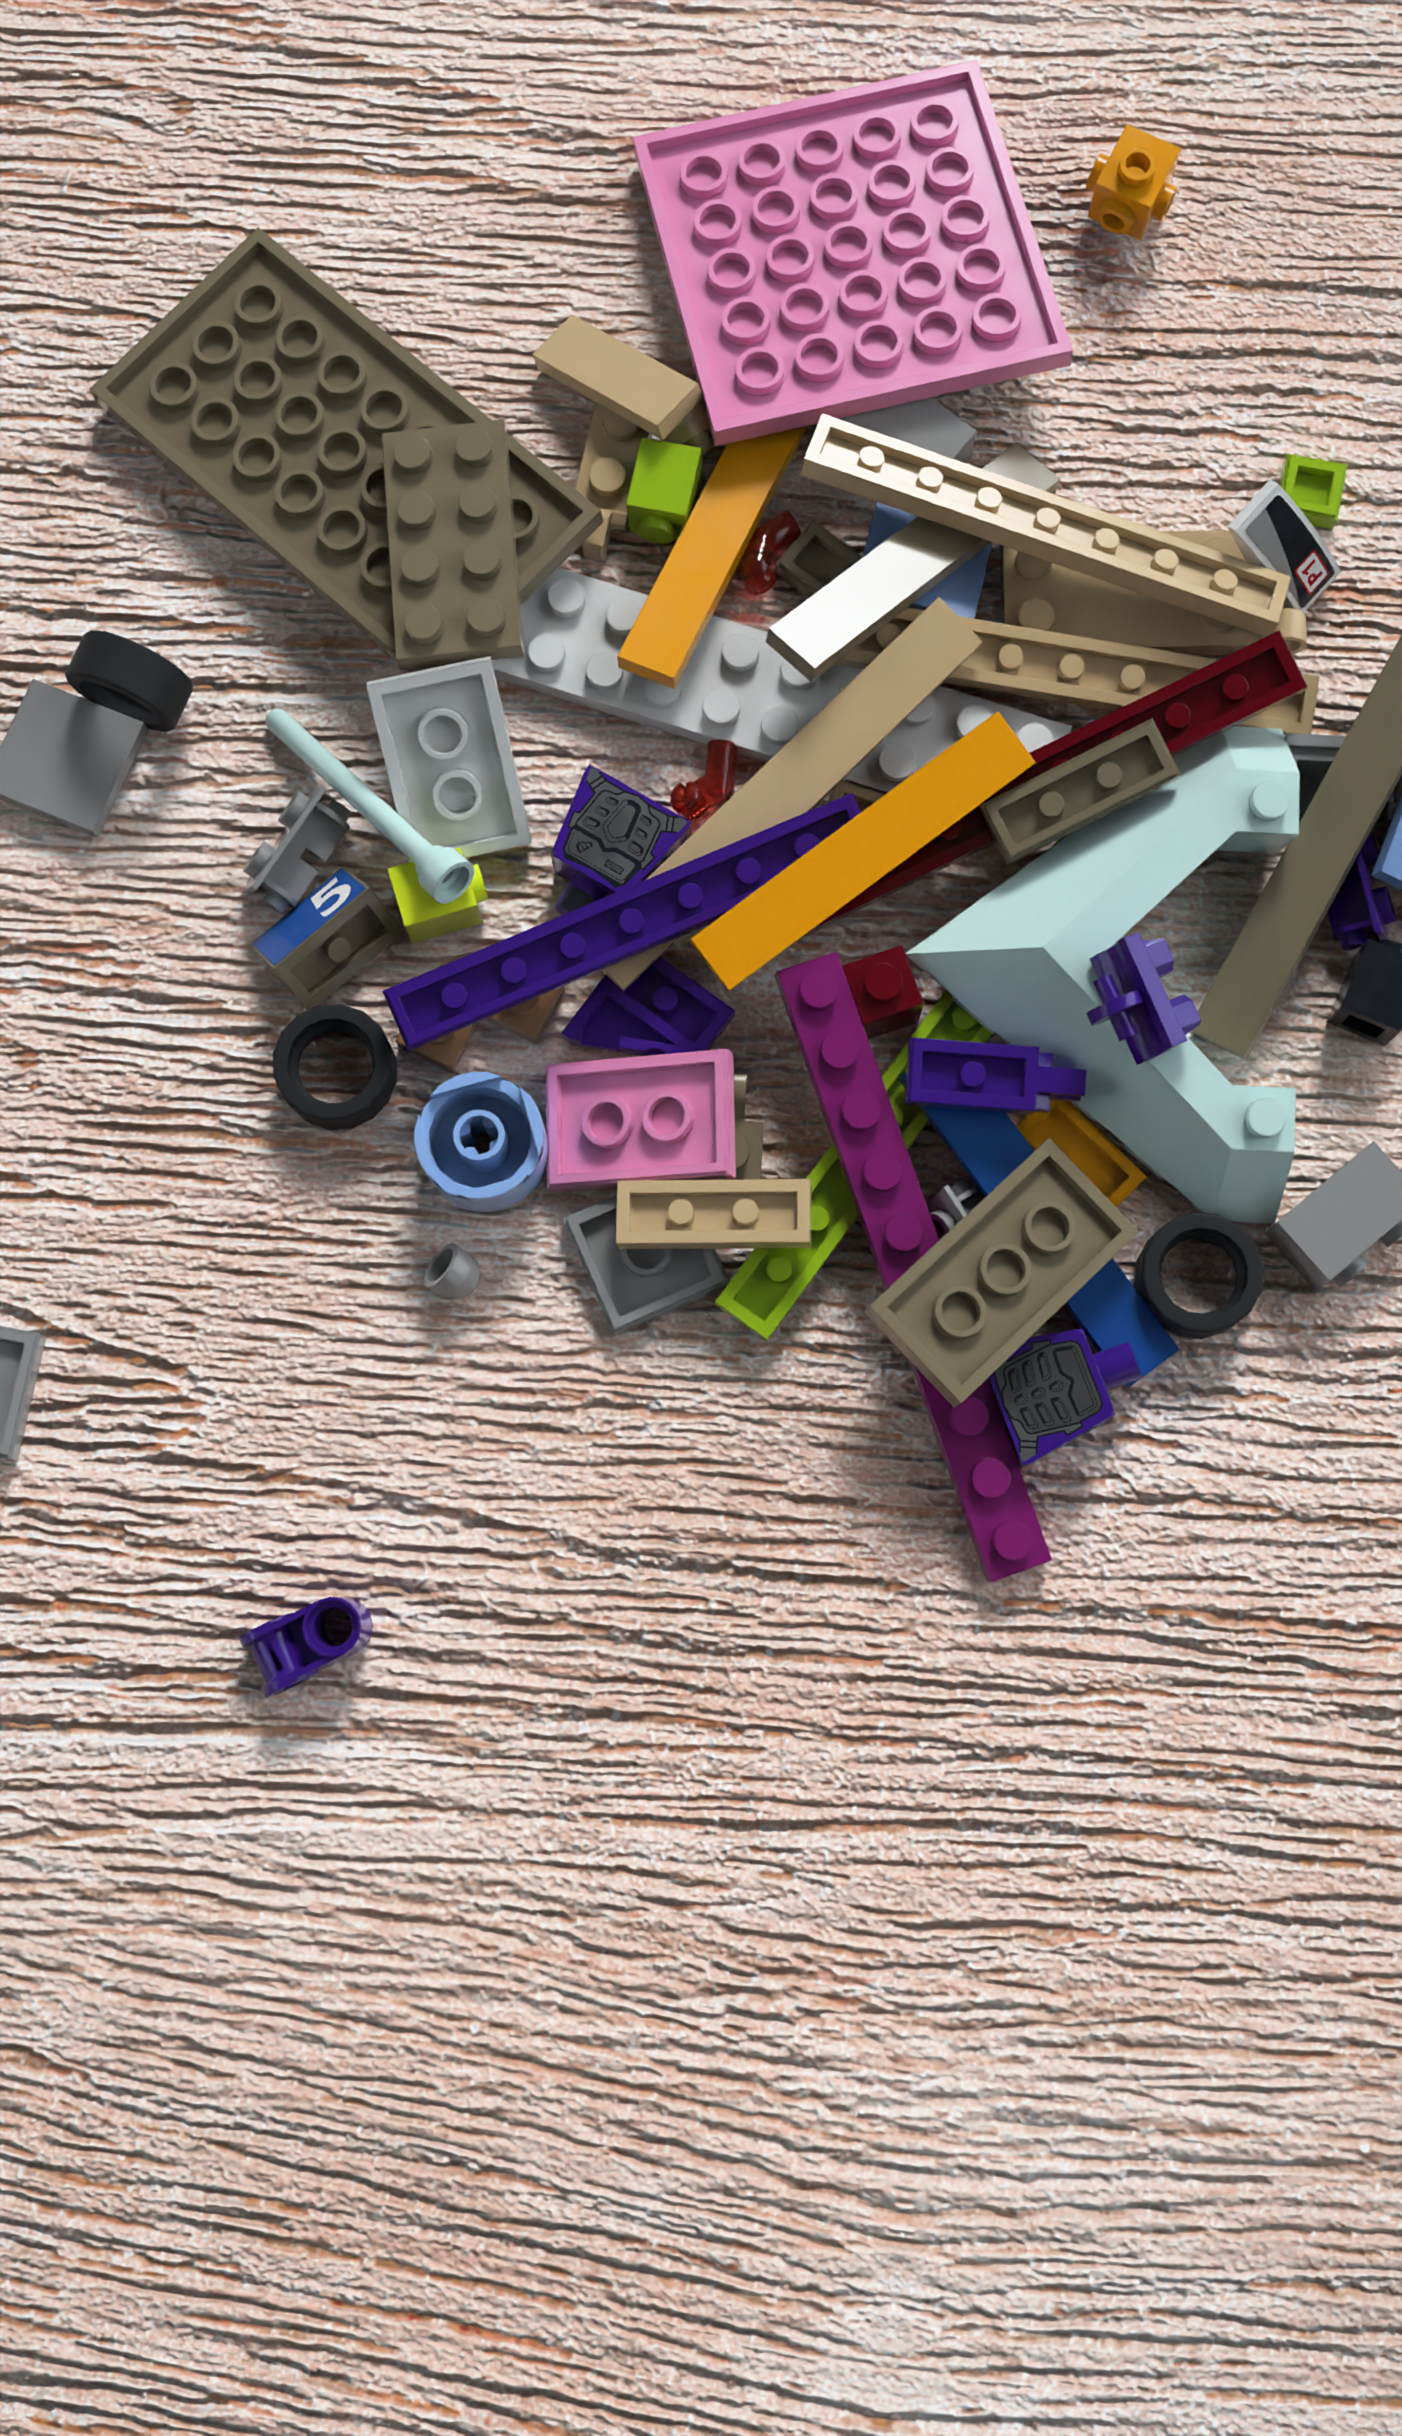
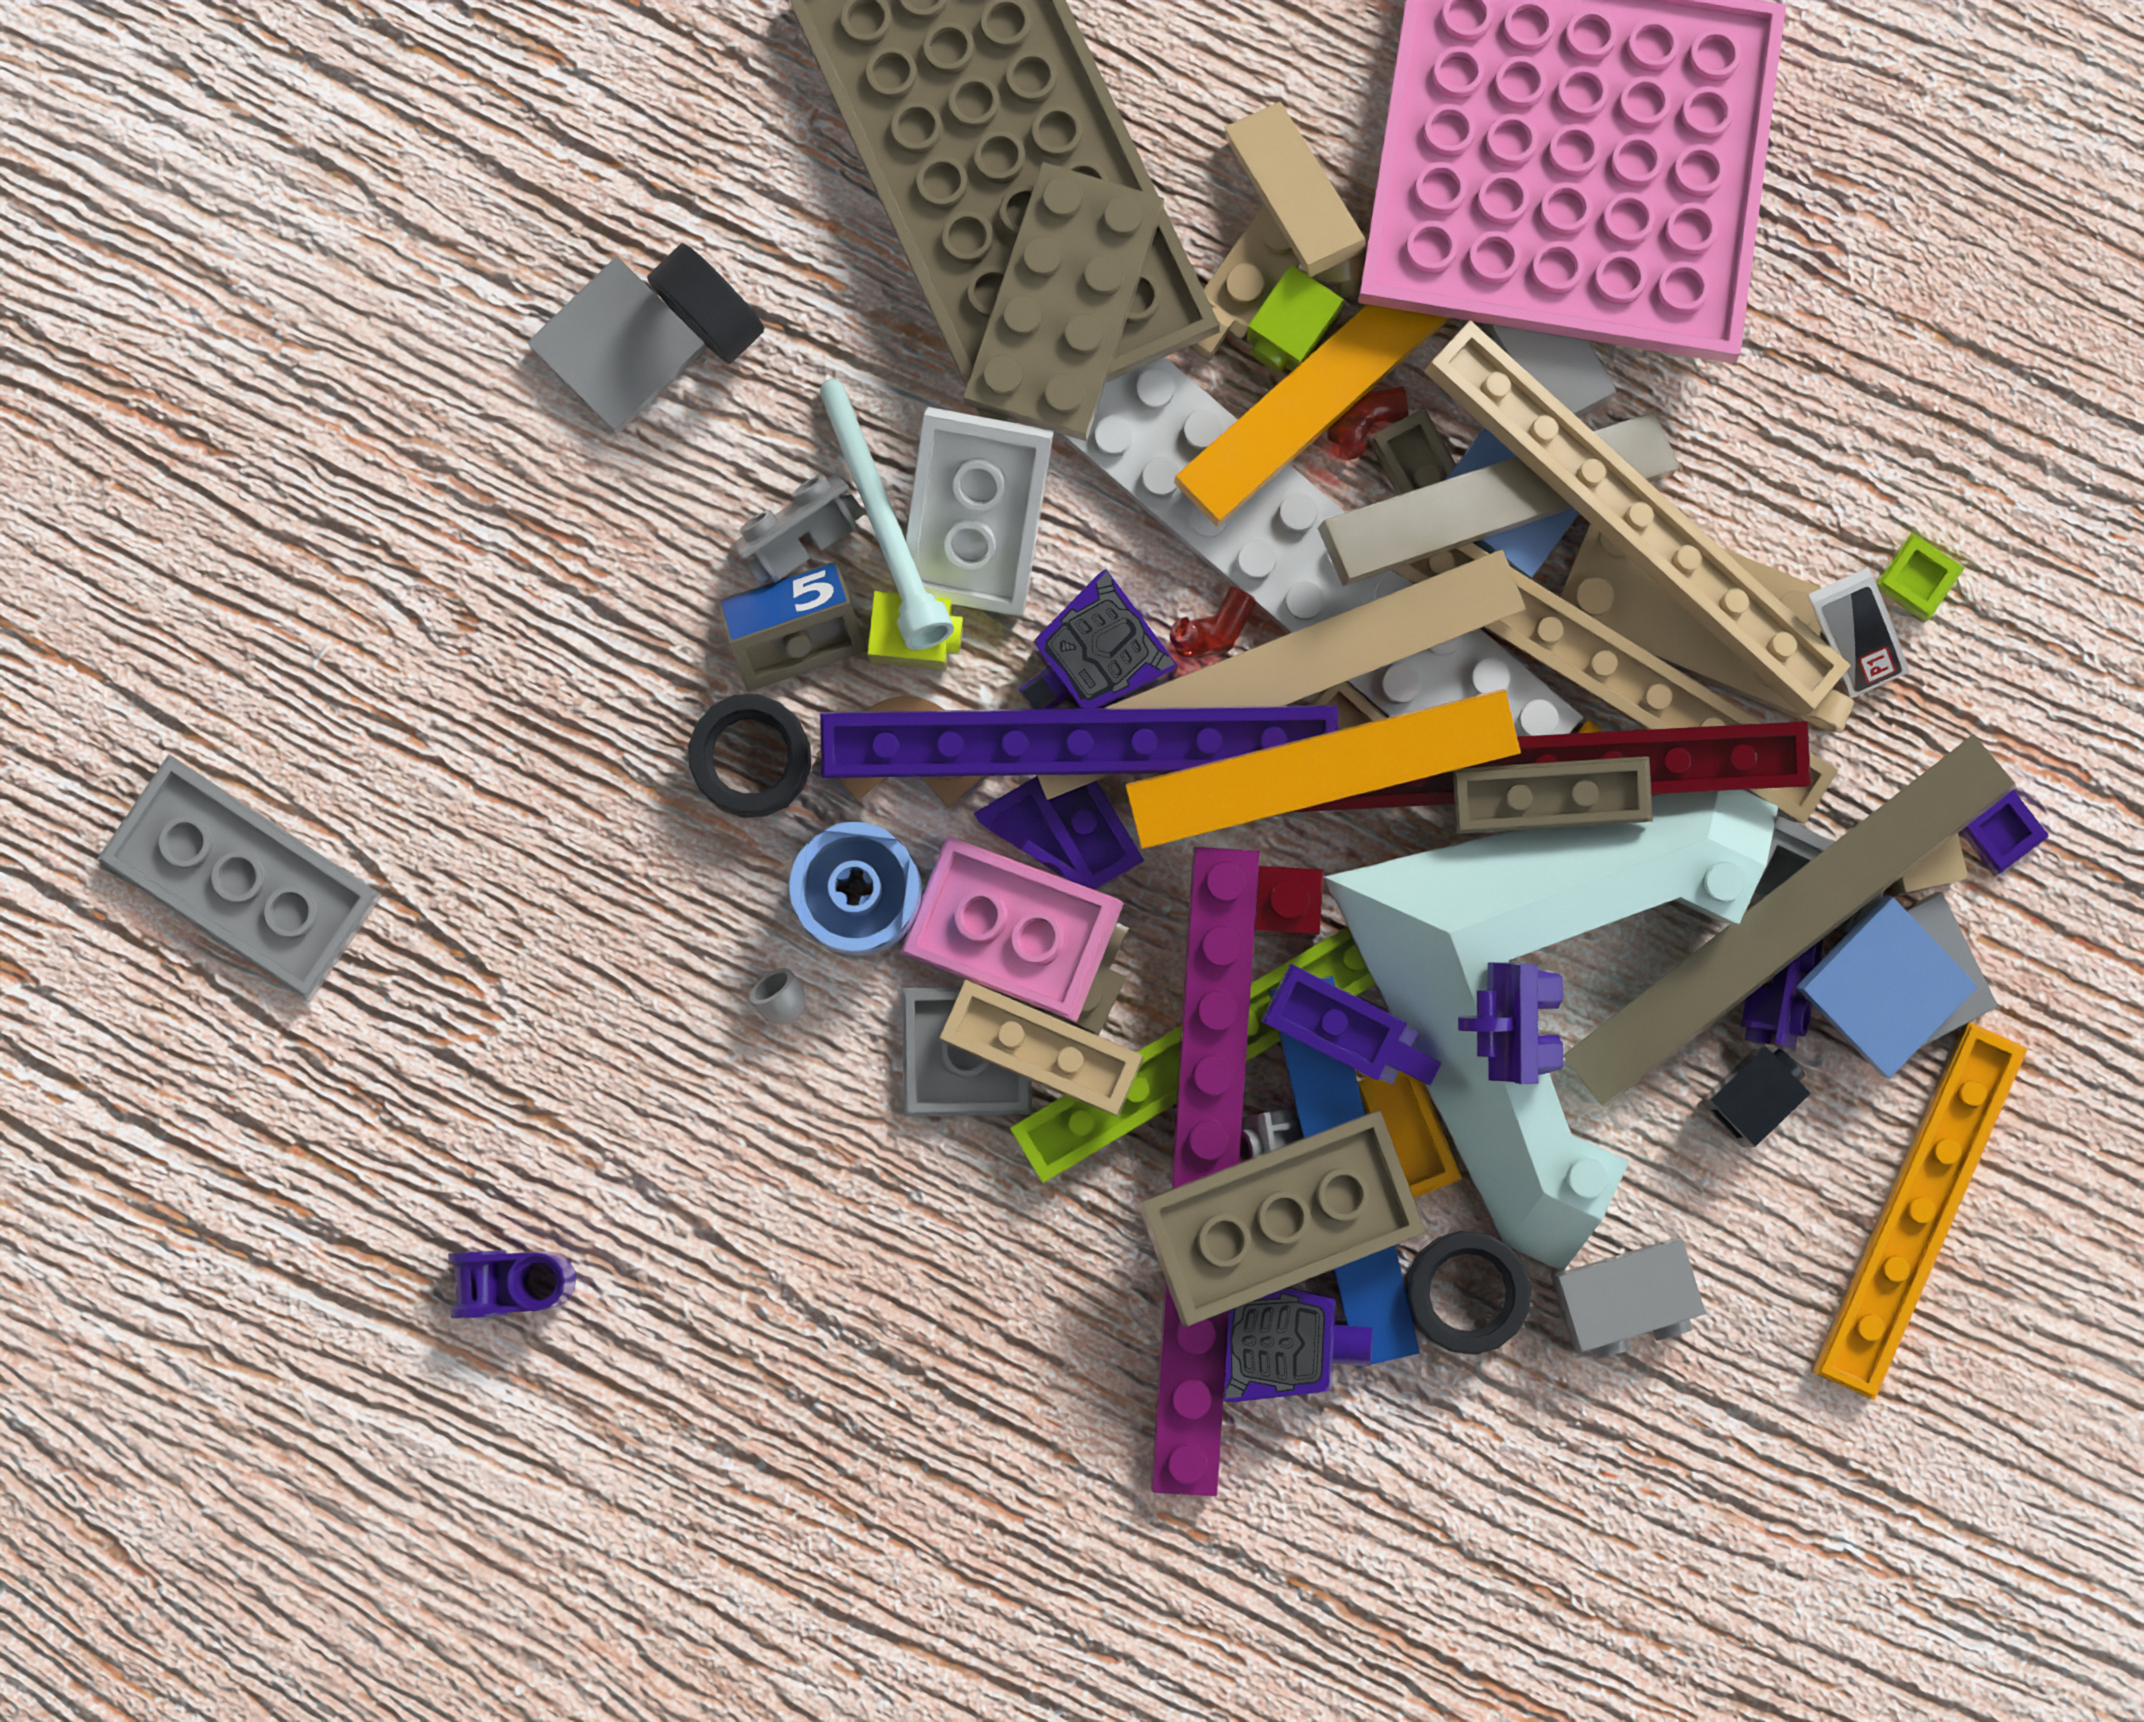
camera: 20 degrees right, 5 degrees up
light orange brick [1085,124,1181,241] -> none

